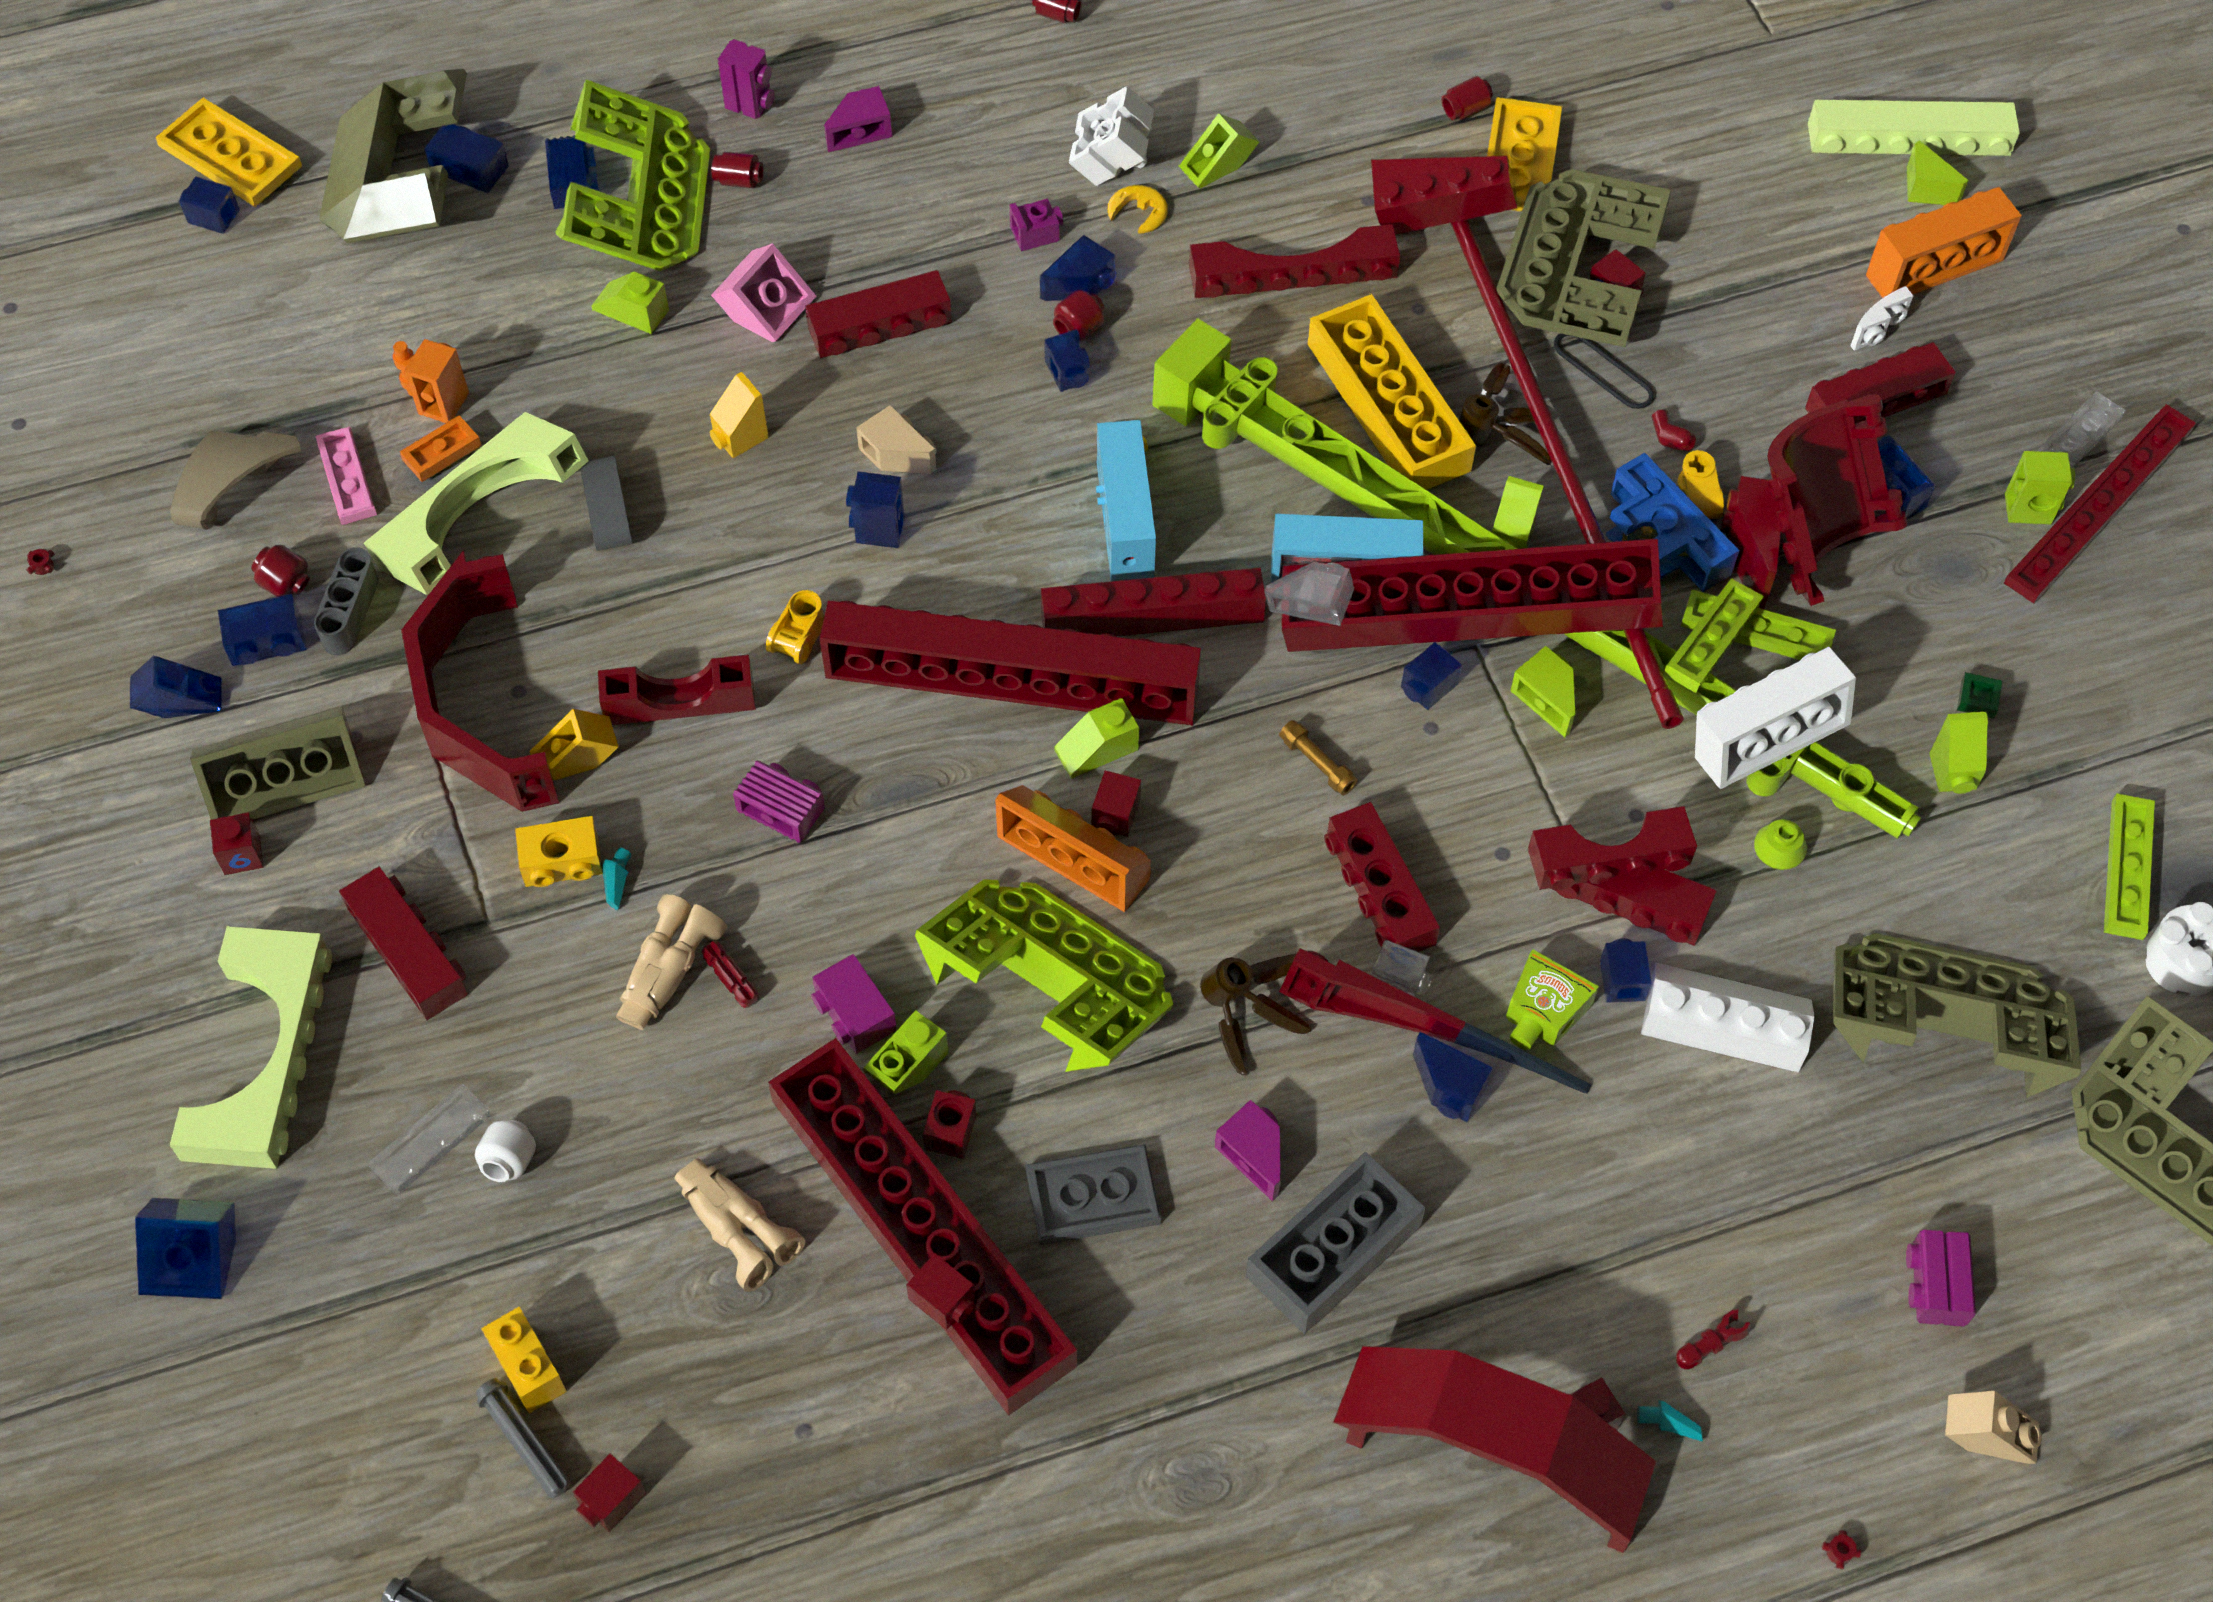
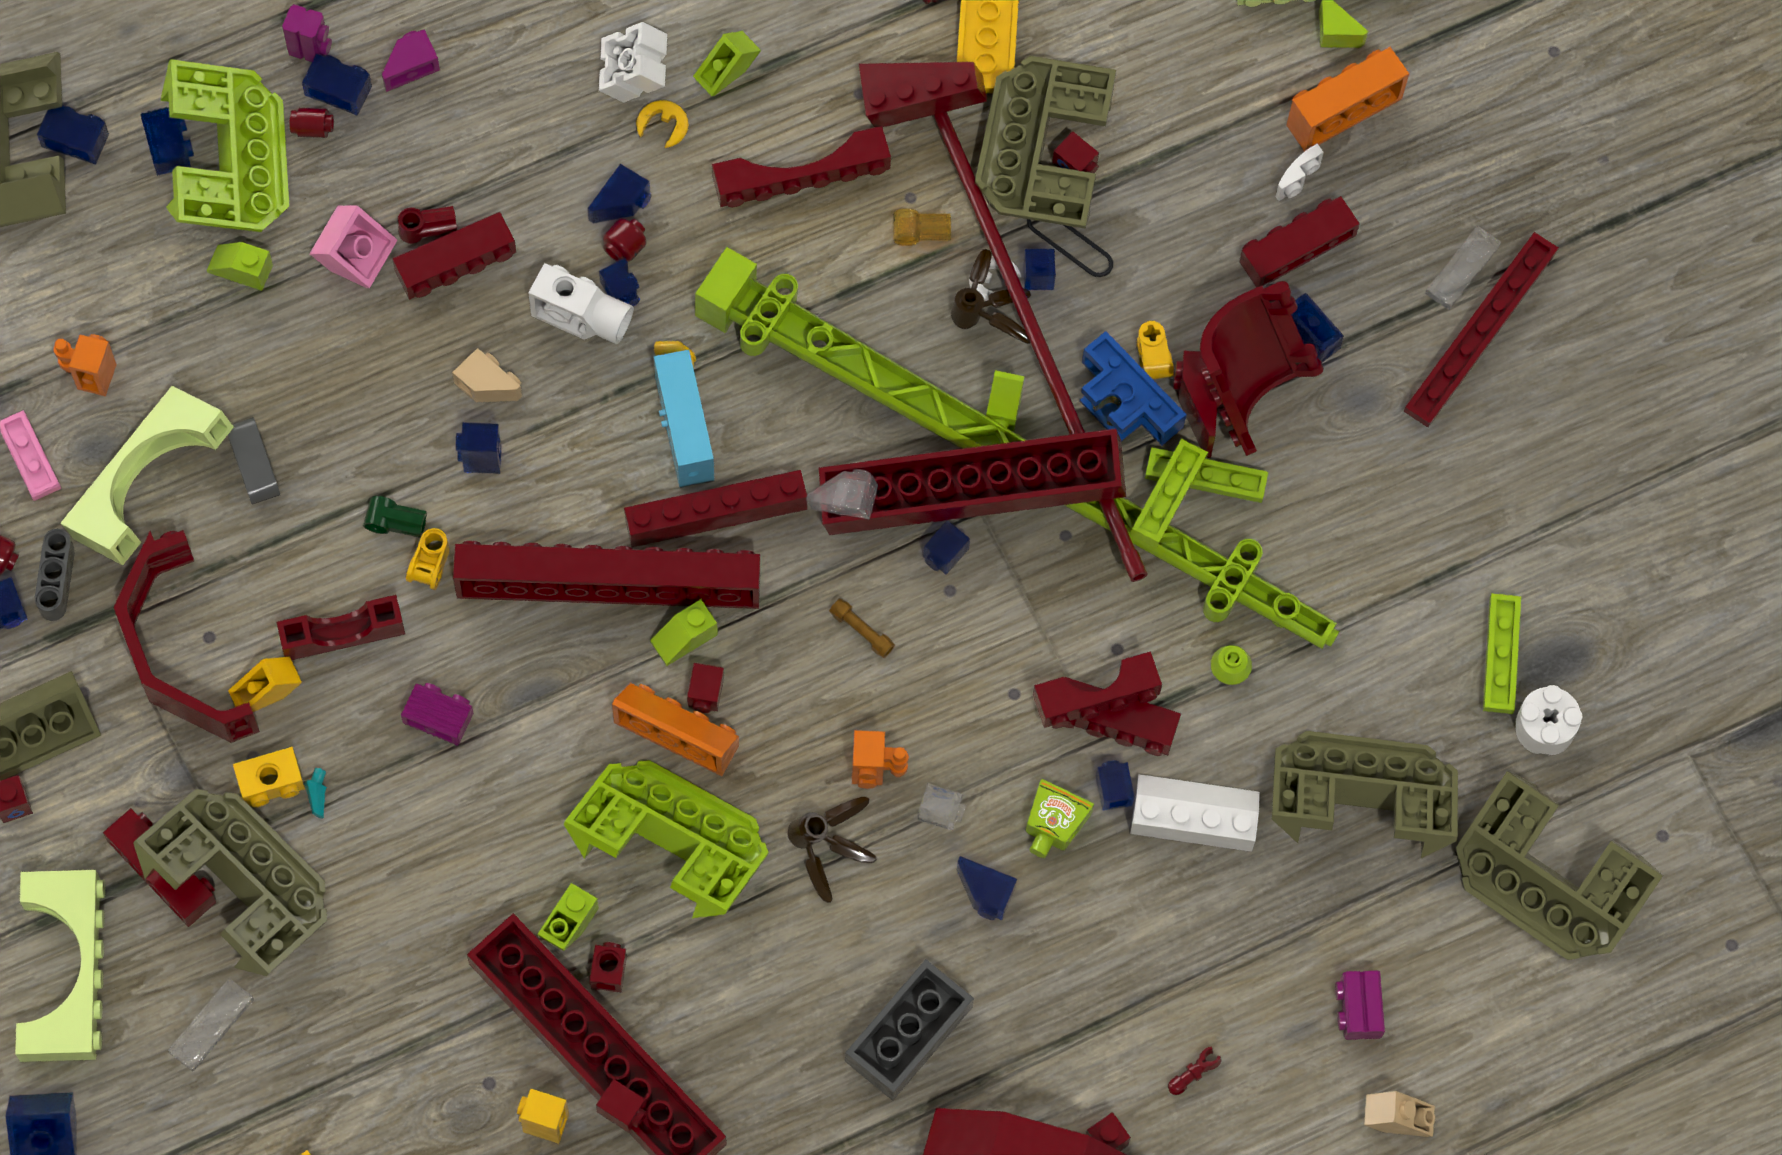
camera: 10 degrees left, 10 degrees up
orange plate [399,415,482,482] -> none
white head [475,1120,536,1182] -> none
tan piece [616,894,727,1030] -> none
tan piece [675,1158,805,1292] -> none
dark red axle [702,941,759,1008] -> none
yellow slope [710,372,769,459] -> none
magenta brick [811,954,897,1054] -> none
magenta brick [1009,198,1063,251] -> none
dark grey tile [1025,1144,1161,1245] -> none
magenta slope [1215,1100,1280,1201] -> none
medium azure brick [1270,514,1423,592] -> none
dark red plate [1279,948,1592,1094] -> none
yellow brick [1308,294,1476,490] -> none
dark red brick [1324,802,1440,962] -> none
lime slope [1510,646,1575,737] -> none
teal bar [1637,1400,1703,1442] -> none
dark red arm [1651,409,1696,451] -> none
white brick [1695,647,1856,789] -> none
lime slope [1929,712,1988,794] -> none
dark green plate [1957,672,2003,719] -> none
lime brick [2005,451,2076,525] -> none
none -> olive slope [133,789,327,976]
none -> clear blue brick [302,54,372,116]
none -> dark green piece [363,496,427,538]
none -> dark red piece [398,206,457,244]
none -> yellow brick [517,1088,569,1144]
none -> white brick [528,263,634,344]
none -> orange brick [852,730,909,789]
none -> clear yellow piece [893,208,951,246]
none -> clear blue brick [1023,249,1056,290]

